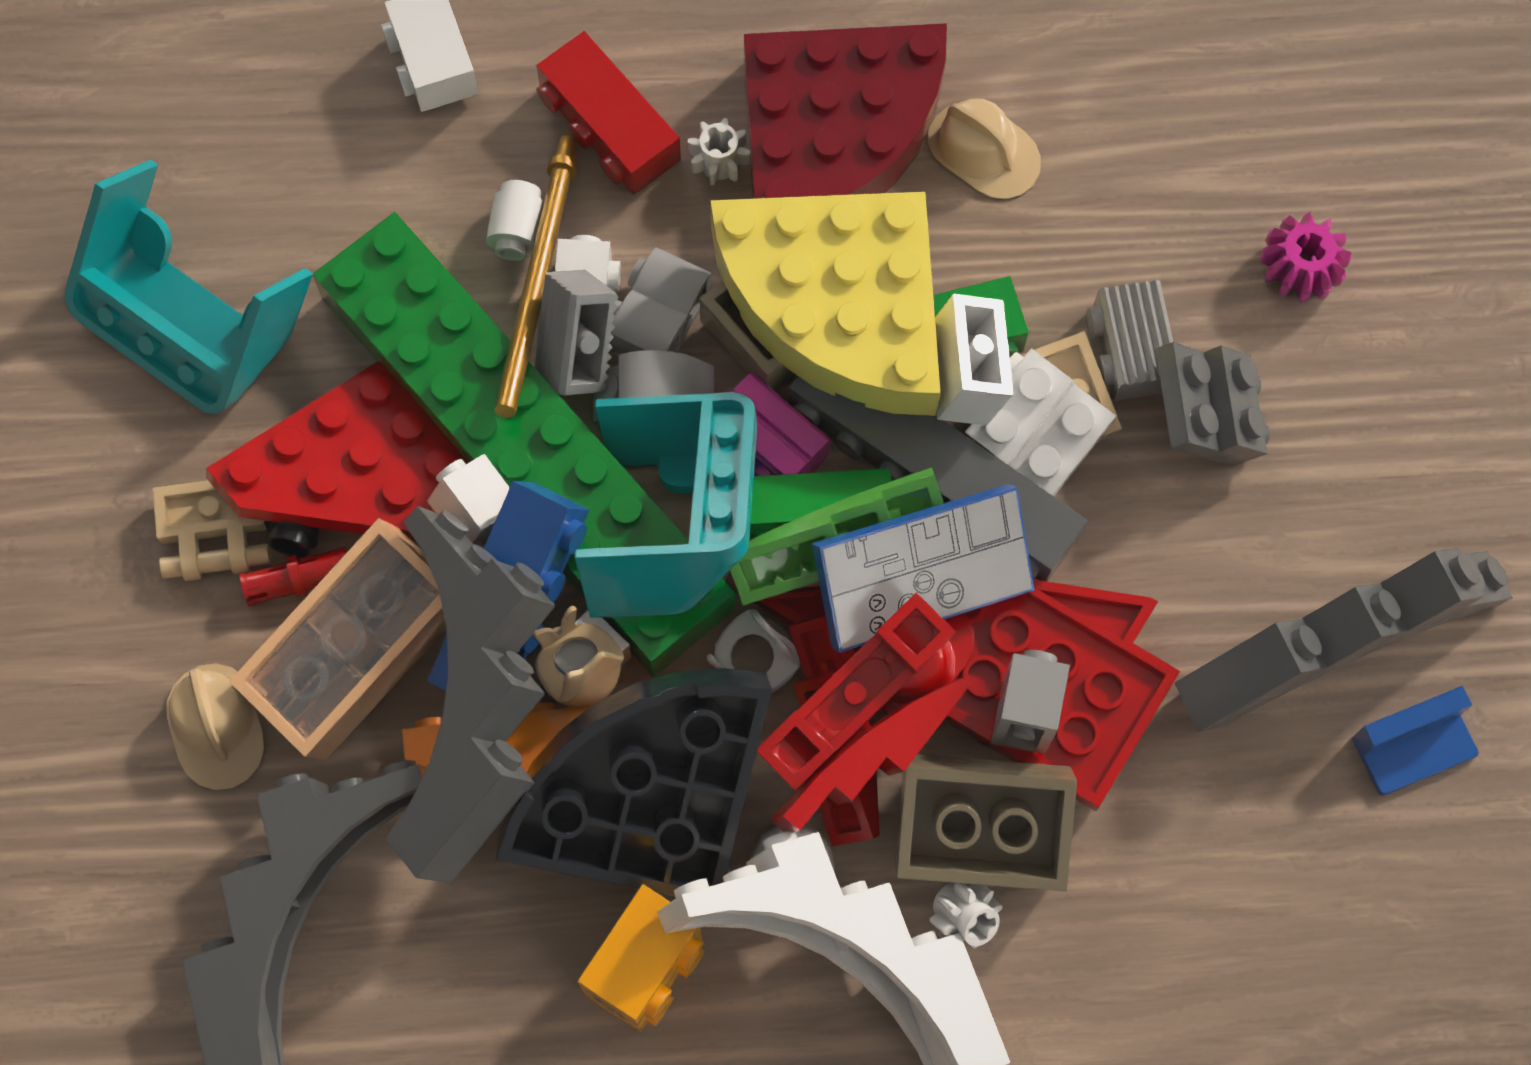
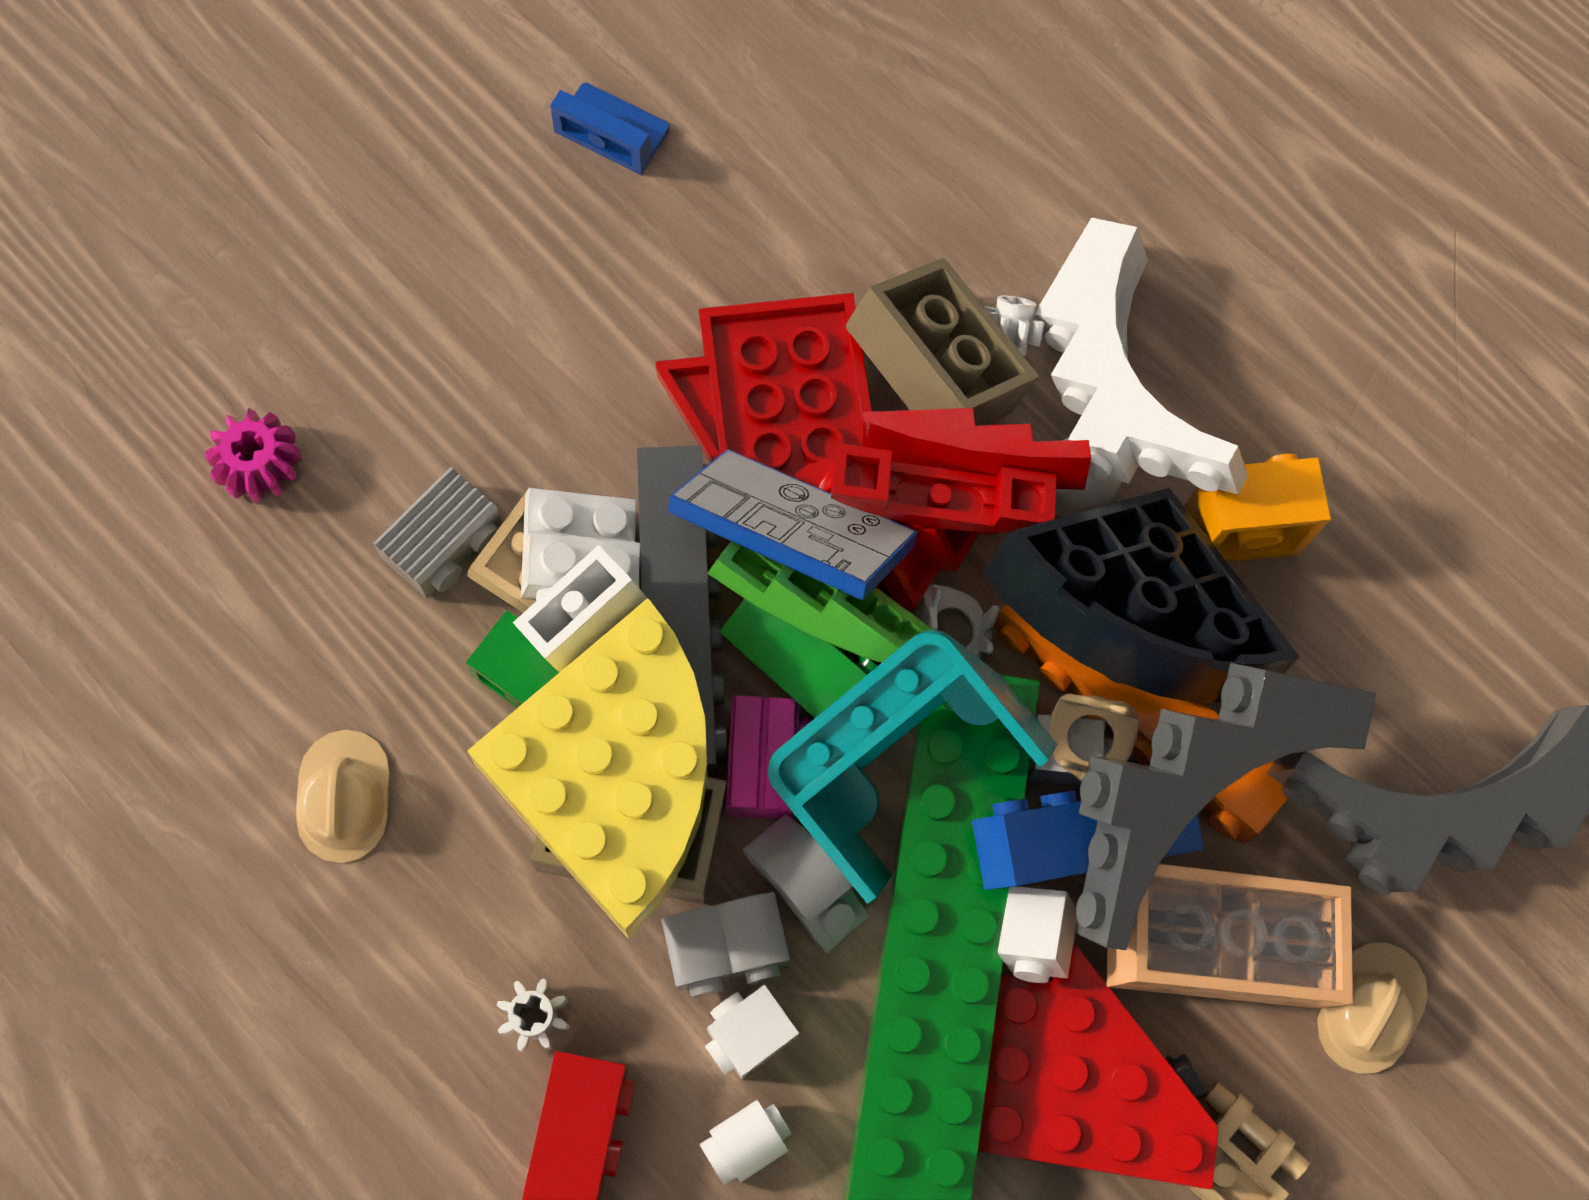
camera: 135 degrees left, 0 degrees up
red pin [239,546,347,607] -> none
pearl gold bar [494,135,579,418] -> none
light grey brick [535,270,619,395] -> none
dark red brick [744,23,947,199] -> none
light grey brick [991,650,1070,755] -> none
dark grey plate [1156,342,1270,466] -> none
dark grey arch [1174,548,1513,732] -> none

